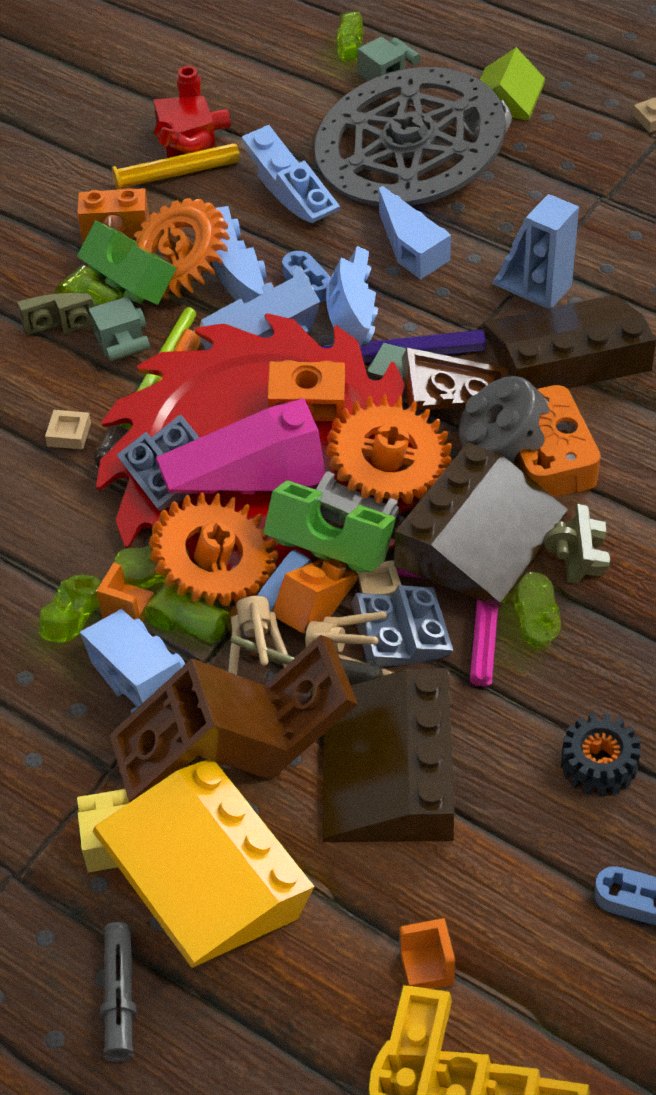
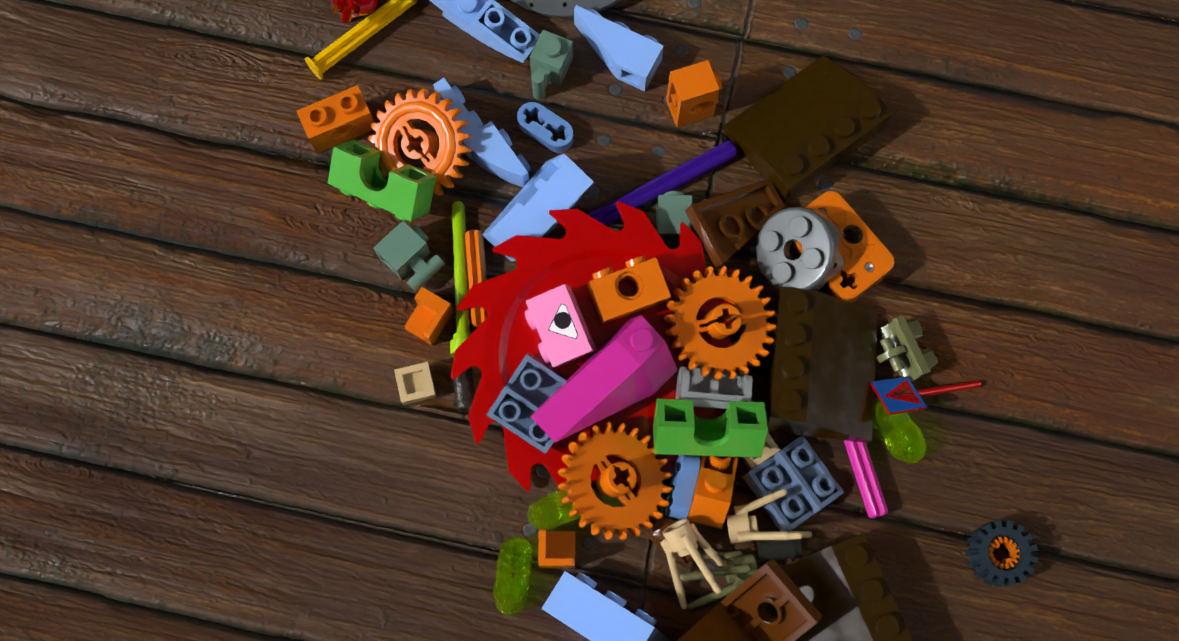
camera: 25 degrees left, 25 degrees up
olive slope [17,293,94,336] -> none
clear neon green piece [56,265,126,307] -> none
clear neon green piece [143,581,228,644] -> none
light blue slope [326,246,378,347] -> none
light blue wedge [492,194,579,308] -> none
none -> orange panel [404,287,454,346]
none -> bright pink brick [525,284,597,367]
none -> sand green brick [529,30,573,100]
none -> orange brick [666,60,722,128]
none -> piece [870,376,982,415]

